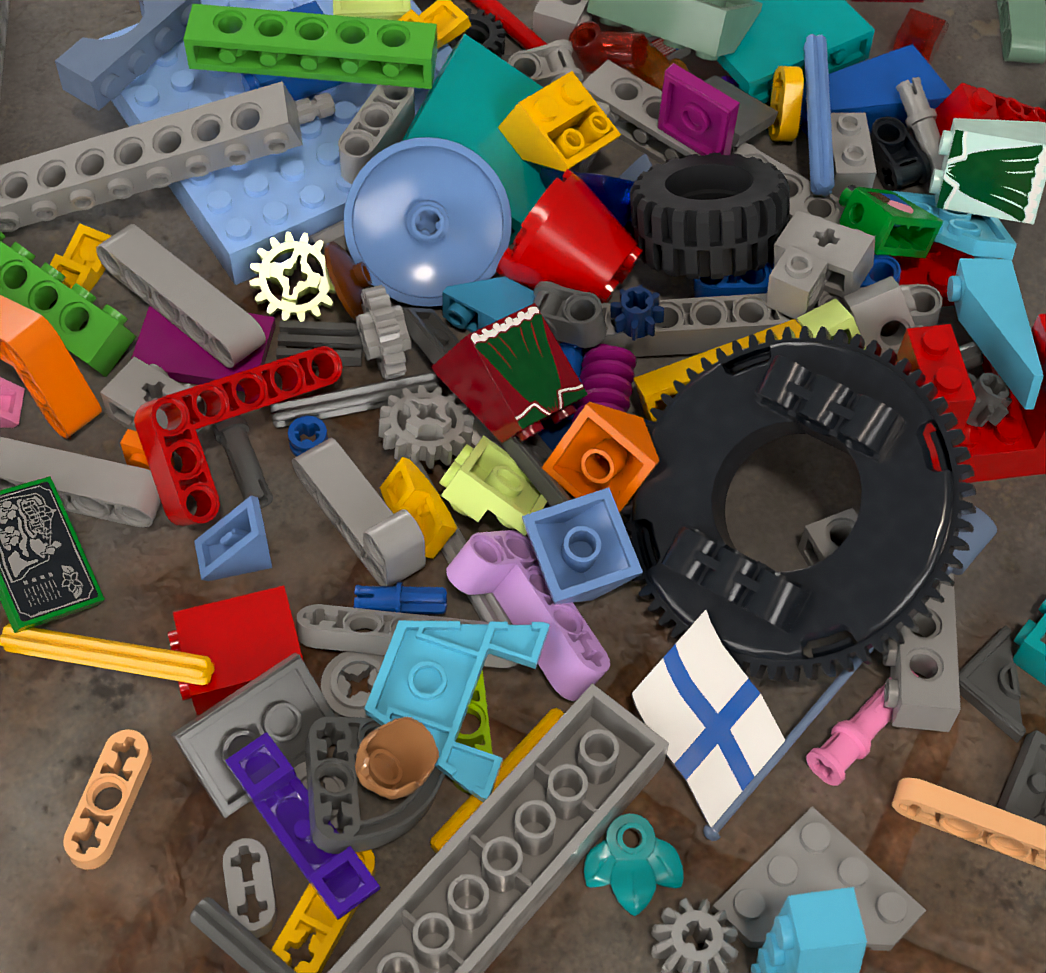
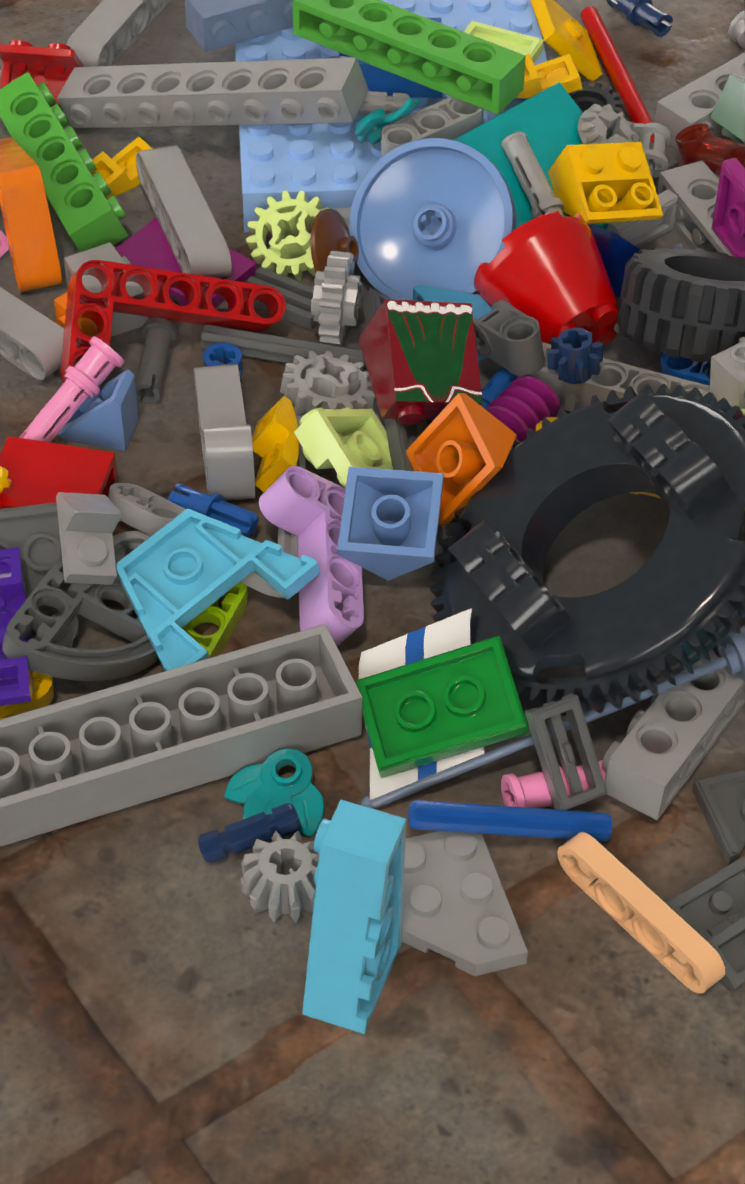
camera: 30 degrees right, 10 degrees down
medium nougat hair [355,717,439,799] -> none
none -> bright pink pin [19,336,125,443]
none -> light grey slope [56,492,122,585]
none -> dark blue axle [198,803,301,863]
none -> green tile [354,636,530,778]
none -> teal plate [355,97,421,145]
none -> blue axle [408,800,612,842]
none -> light grey pin [501,132,565,219]
none -> dark grey tile [524,694,607,810]
none -> light grey gear [578,104,640,144]

